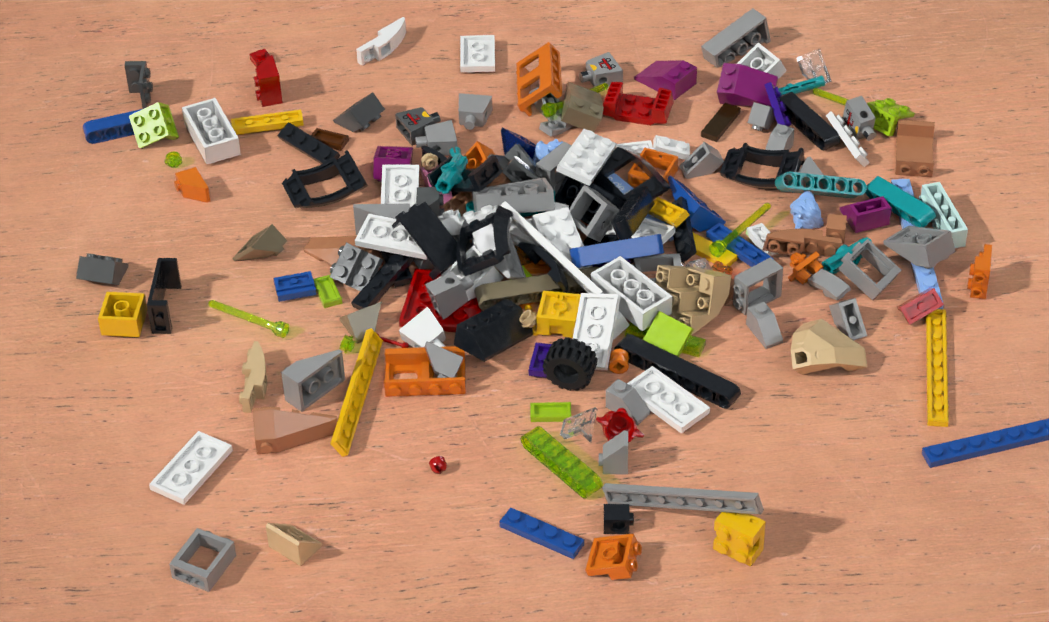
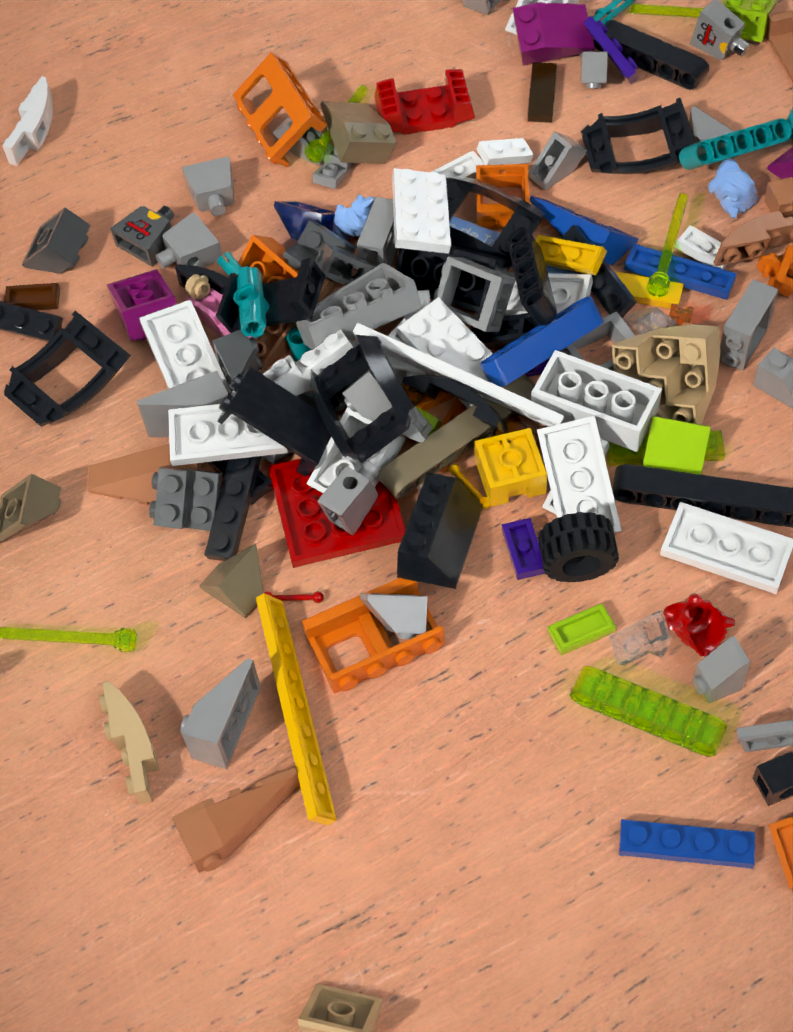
camera: 20 degrees left, 15 degrees up
white plate [149,431,233,505] -> none
blue plate [273,271,317,302] -> none
lime tile [313,275,343,308] -> none
clear neon green plate [339,335,356,354] -> none
white torso [399,307,446,348] -> none
red hinge [429,456,447,474] -> none
white plate [460,35,495,73] -> none
tan plate [519,310,537,328] -> none
light grey torso [579,52,623,88] -> none
light grey slope [606,379,650,425] -> none
orange wheel [609,349,629,374] -> none
magenta slope [634,60,697,100] -> none
light grey slope [765,124,794,151] -> none
white plate [826,111,870,167] -> none

